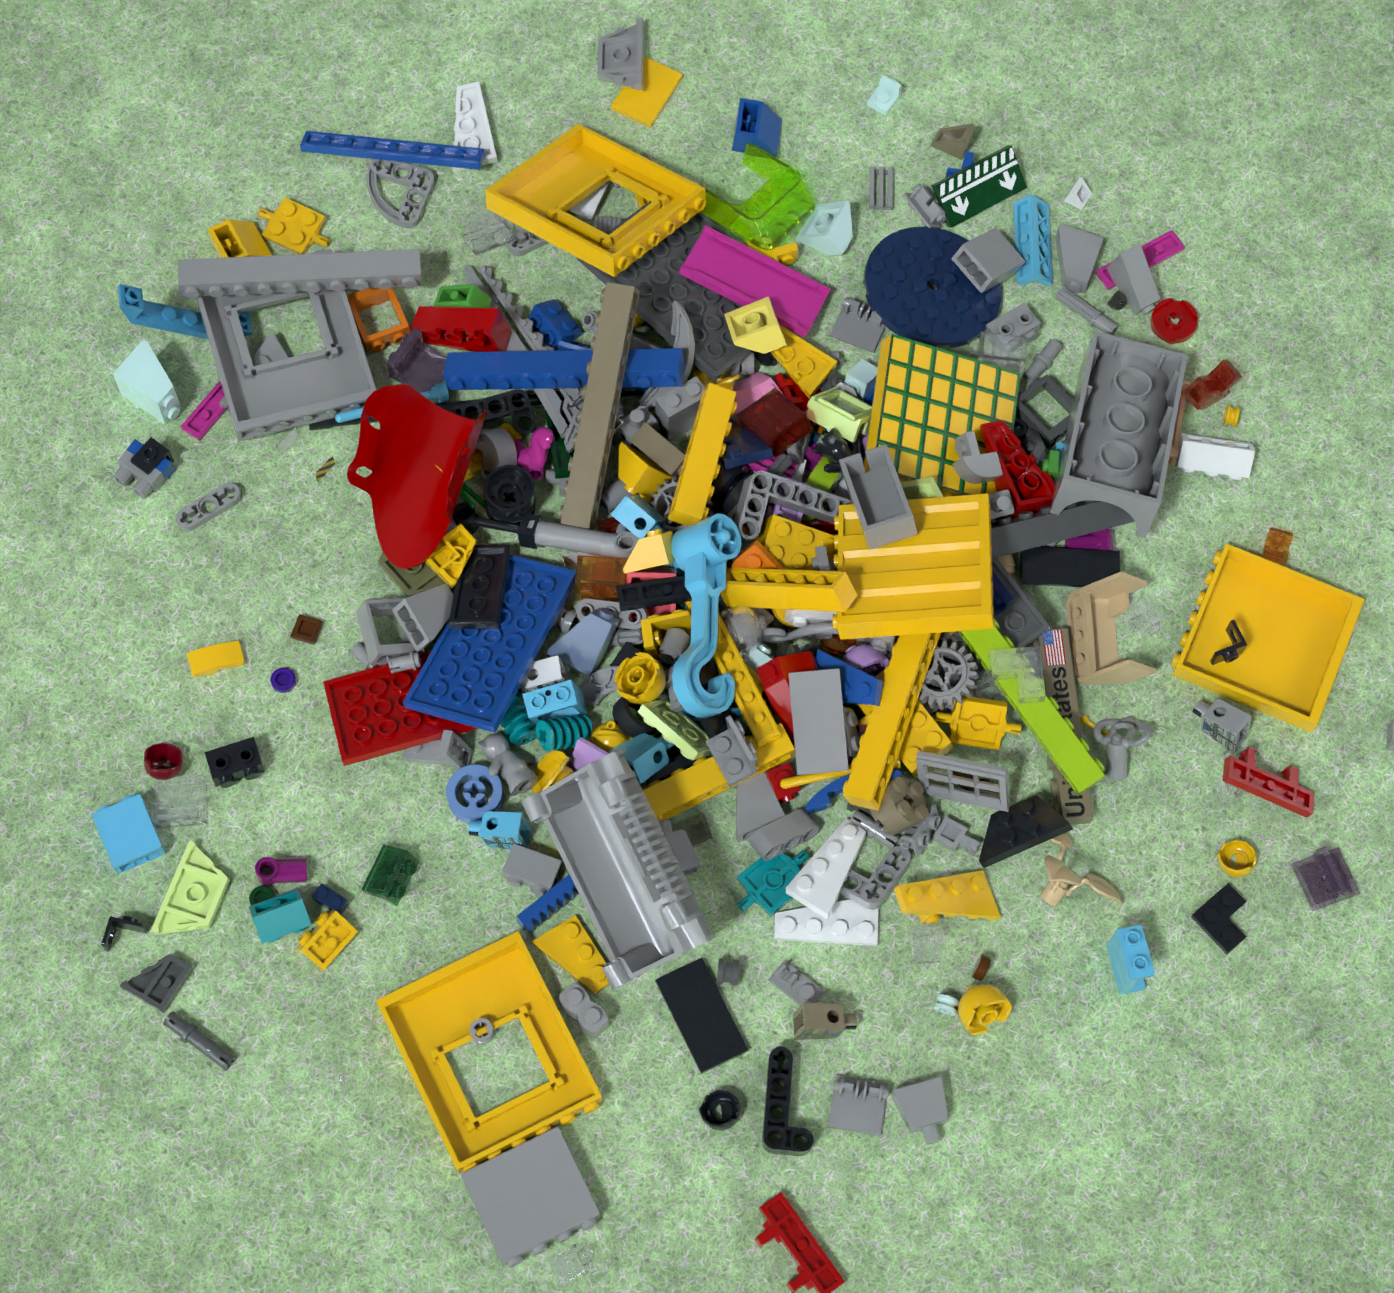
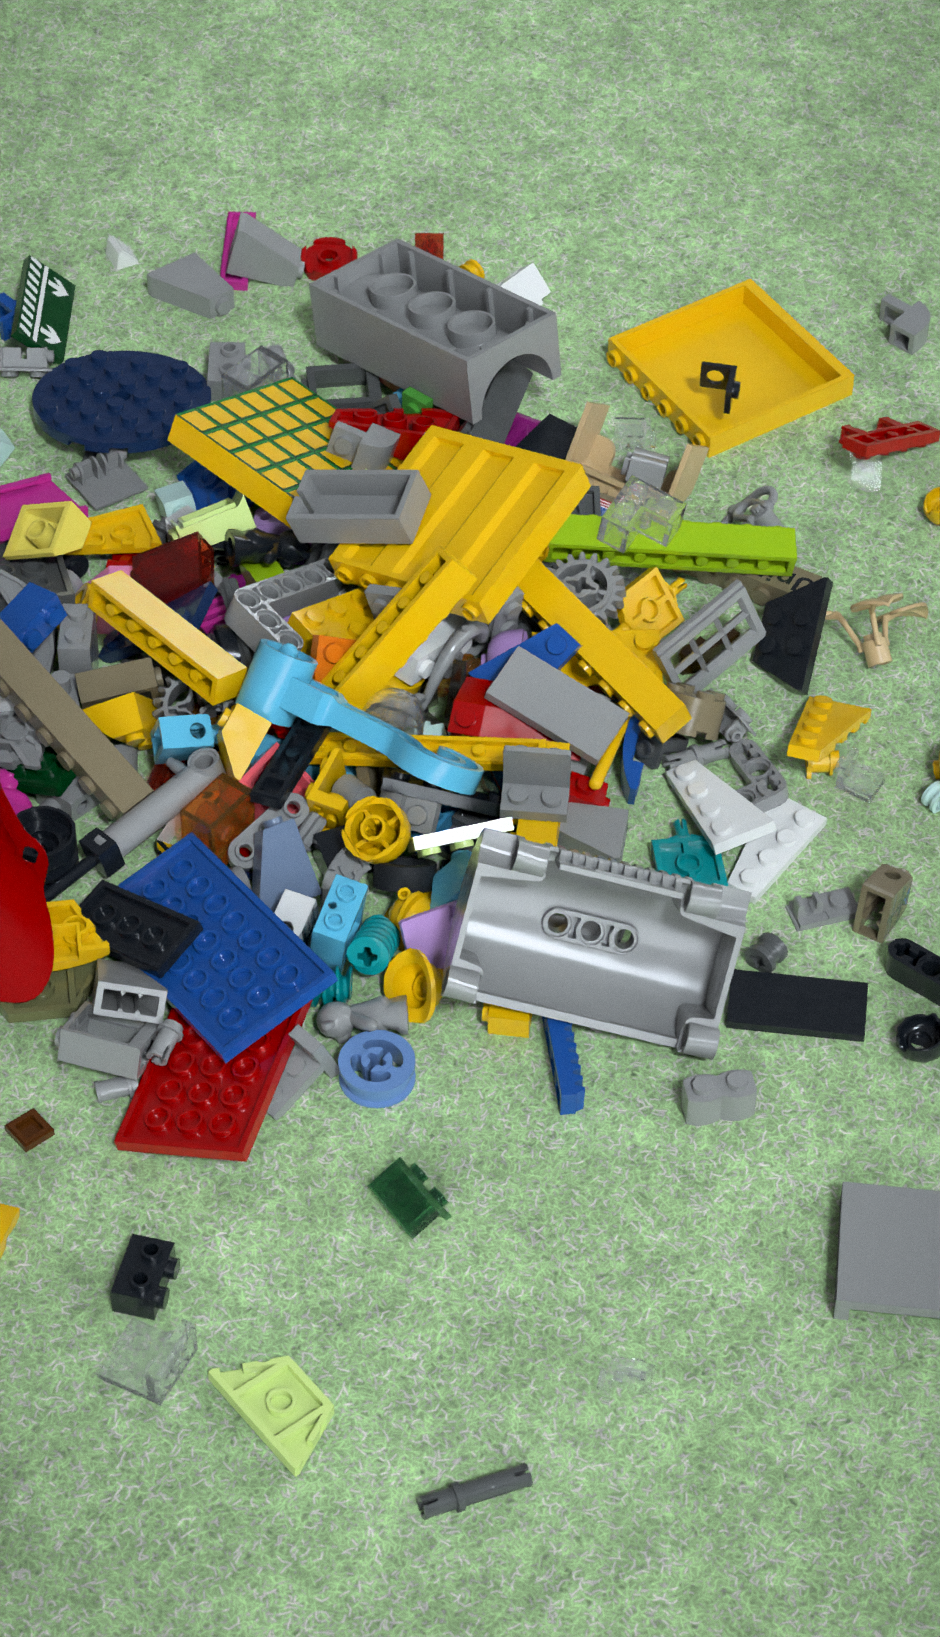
camera: 55 degrees left, 20 degrees down
medium azure brick [91,794,166,875] -> none
black bracket [101,916,148,952] -> none
dark grey wing [120,954,193,1013] -> none
dark red hair [144,743,183,780] -> none
dark green tile [249,886,275,905] -> none
teal brick [249,888,312,944] -> none
magenta piece [255,857,307,886] -> none
dark purple tile [270,668,296,693] -> none
yellow bracket [296,910,358,971] -> none
dark blue piece [312,883,349,915] -> none
yellow panel [376,931,603,1174] -> none
medium azure torso [468,811,532,850] -> none
light grey bush [470,1018,495,1044] -> none
light grey brick [502,844,562,896] -> none
yellow wing [531,915,610,994] -> none
light grey beam [748,808,820,861] -> none
light grey plate [933,816,980,856] -> none
light grey brick [951,227,1026,293] -> none
reddish brown tile [971,954,991,981] -> none
medium azure fence [1013,194,1053,286] -> none
light grey axle [1056,287,1119,335] -> none
clear smoke hinge [1107,290,1127,310] -> none
light grey torso [1192,699,1252,754] -> none
clear orange bracket [1261,527,1293,567] -> none
none -> light grey brick [621,447,670,492]

